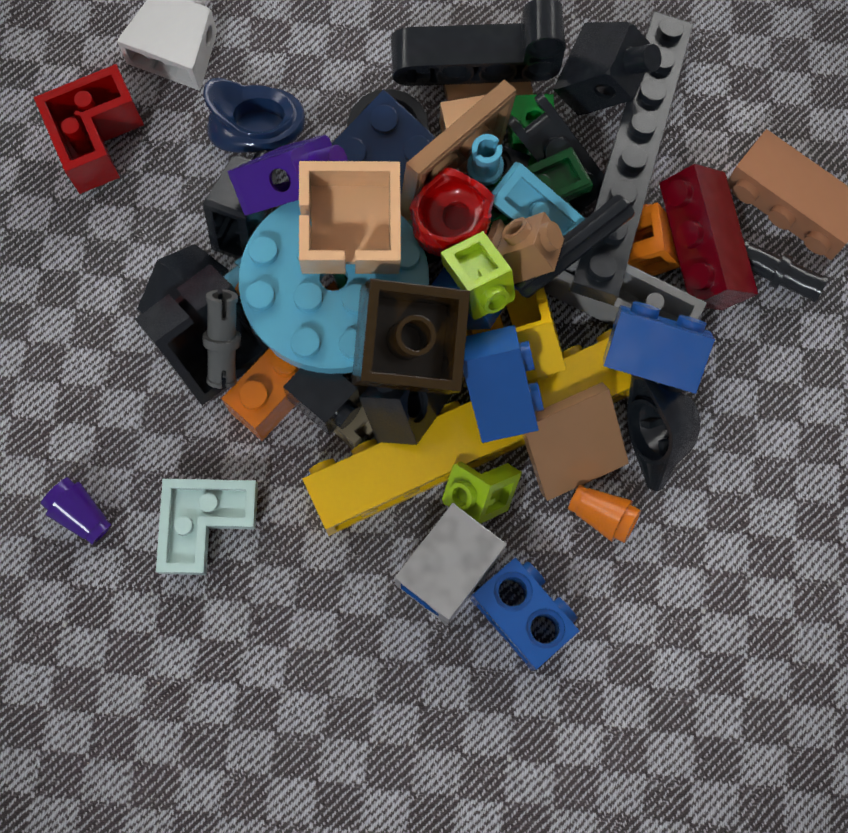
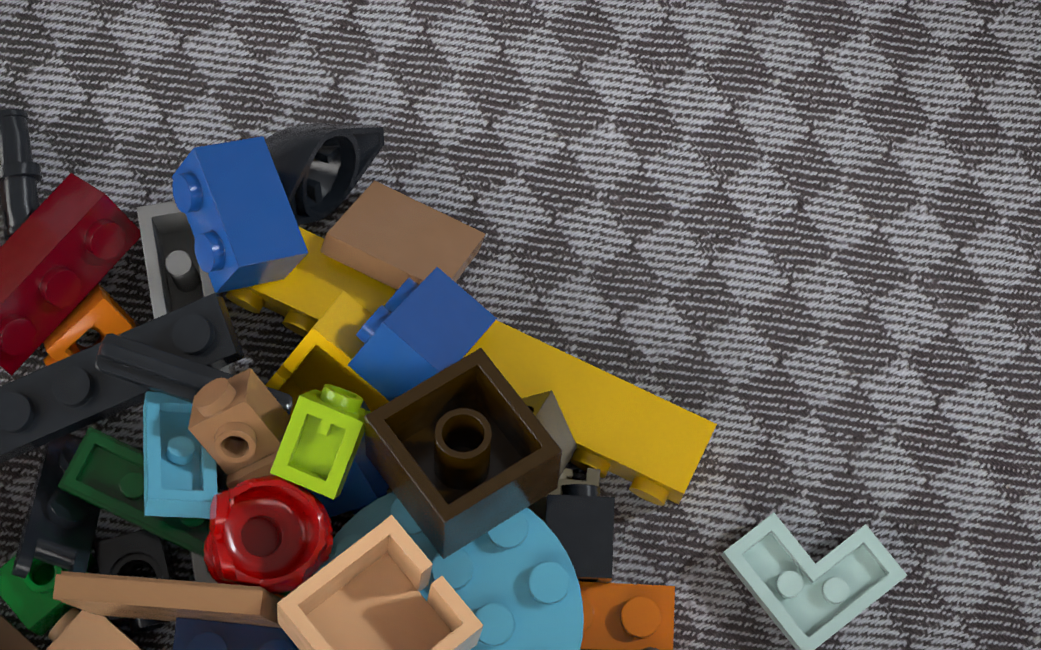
camera: 130 degrees left, 0 degrees up
flat silver piece [394,503,507,625] -> none
lime bracket [442,462,522,524] -> none
medium azure pin [467,134,504,186] -> none
blue brick [470,557,580,671] -> none
orange cone [568,485,641,543] -> none

